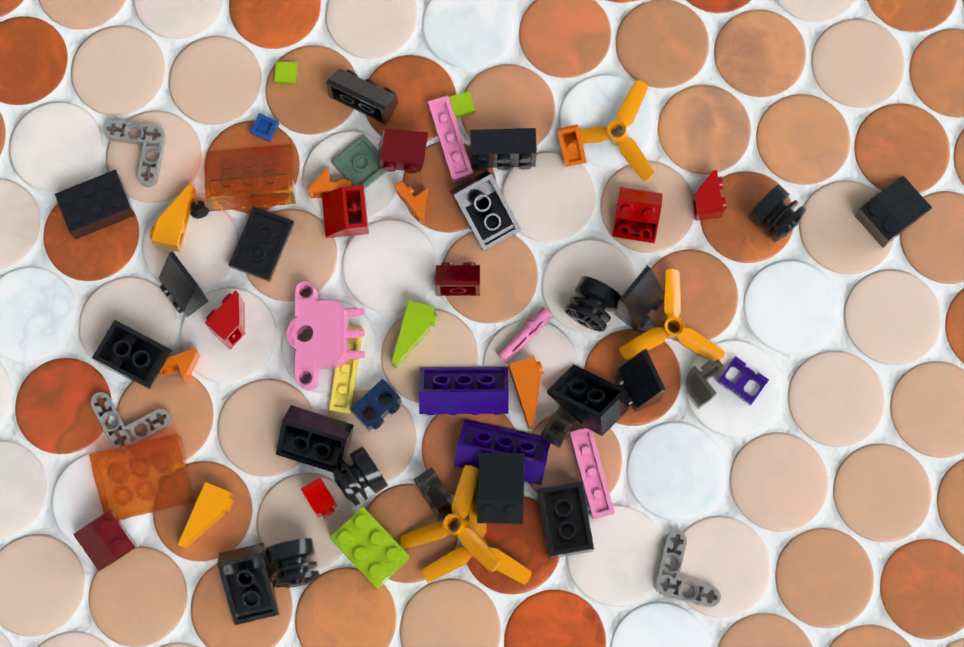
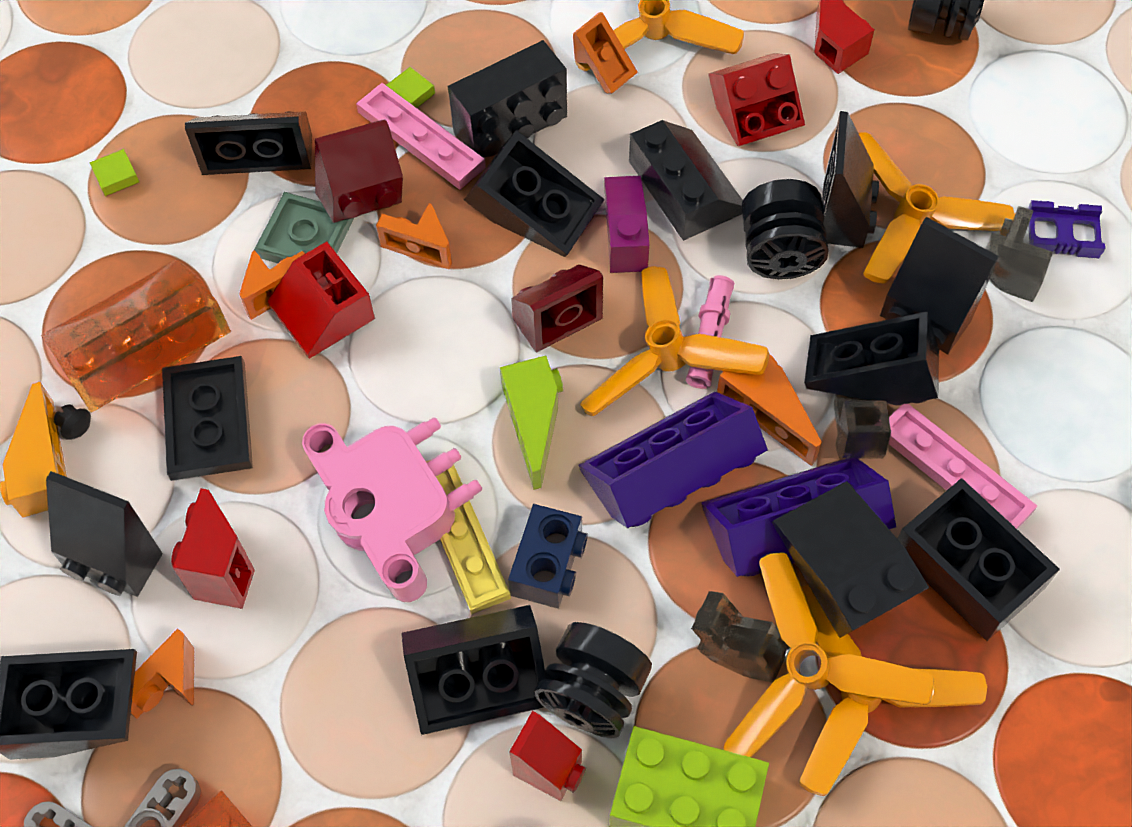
camera: 30 degrees left, 15 degrees down
blue plate [250,113,279,143] -> none
none -> light orange piece [580,266,769,416]
none -> magenta slope [604,176,650,273]
none -> black slope [629,120,743,241]

